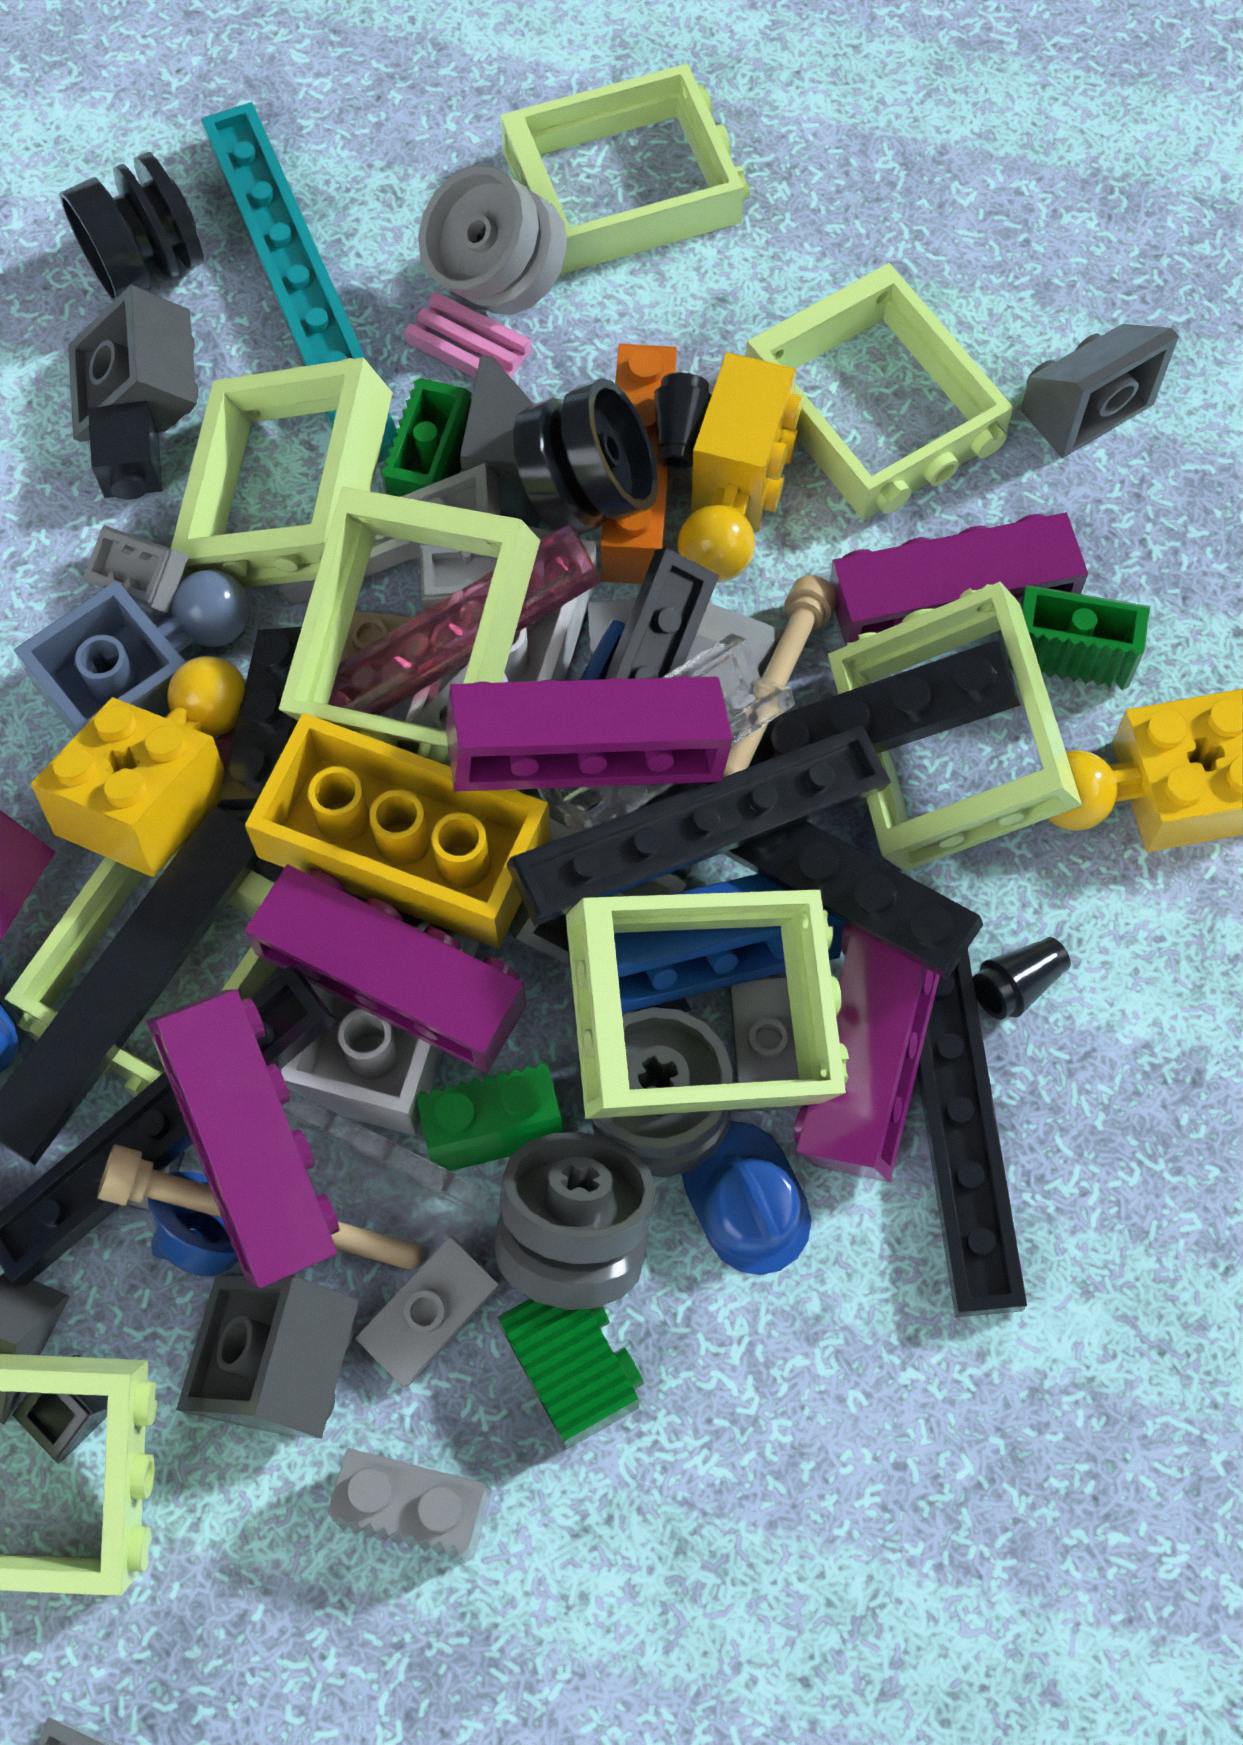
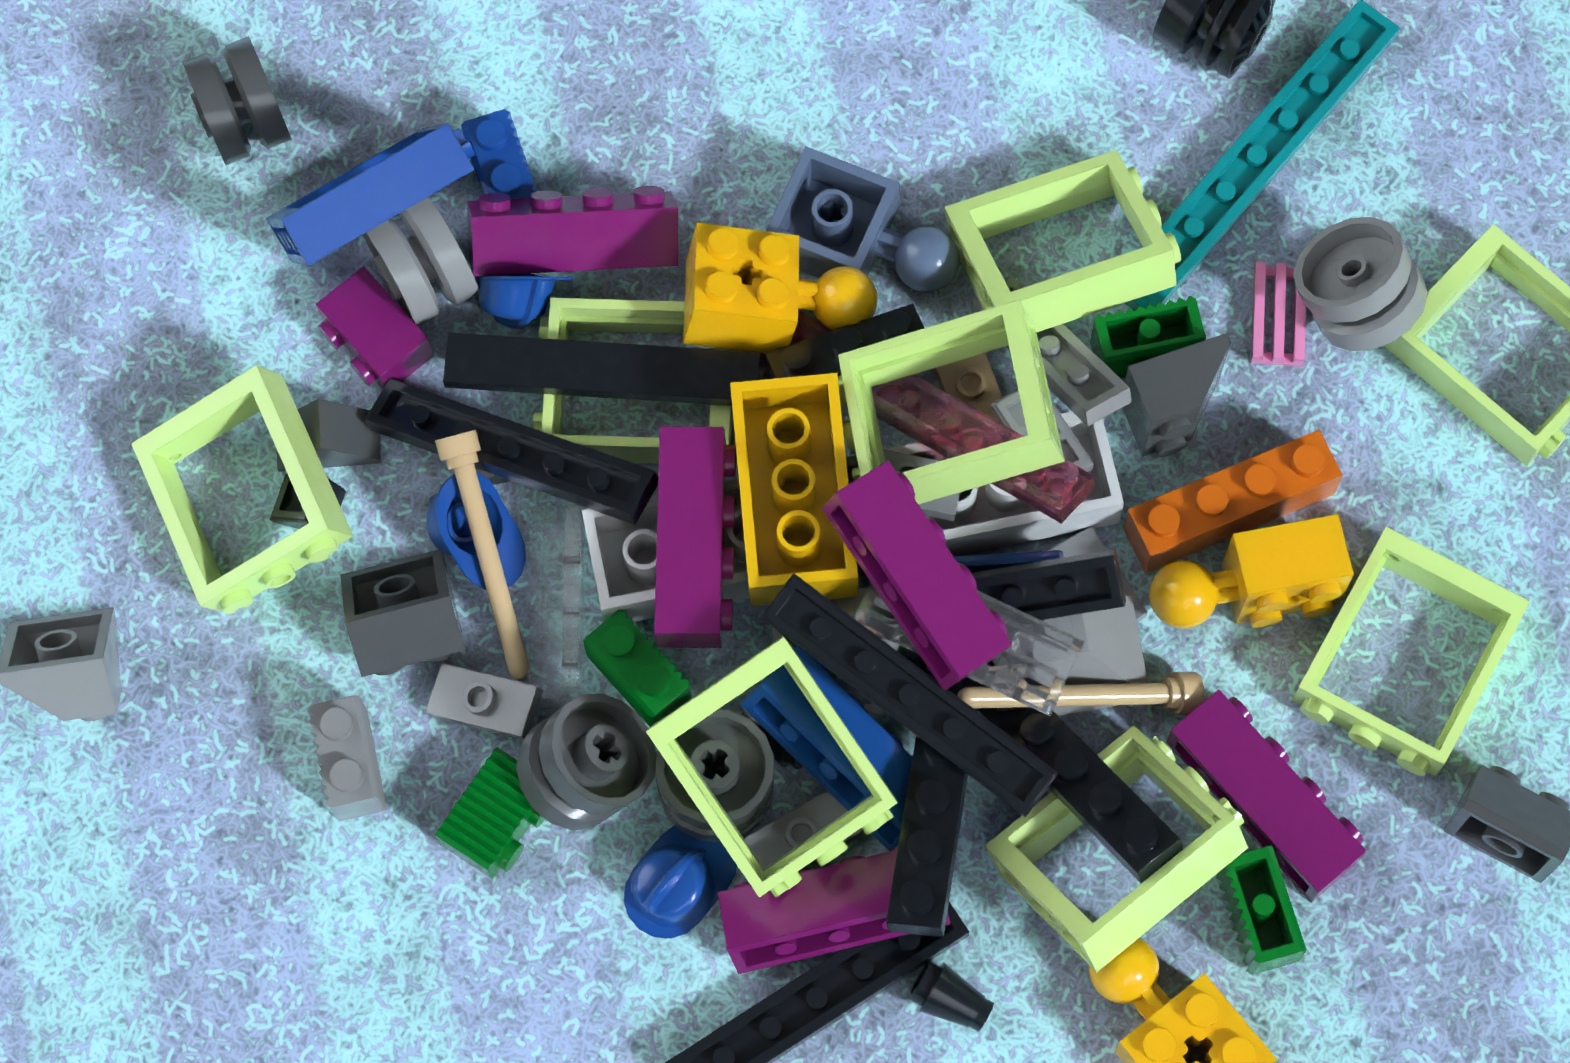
camera: 65 degrees right, 5 degrees up
dark grey slope [68,285,198,442] -> none
light grey plate [83,525,189,613] -> none
black brick [88,401,163,500] -> none
magenta brick [146,989,339,1289] -> none
black wheel [513,378,658,538] -> none
black cone [654,372,712,469] -> none

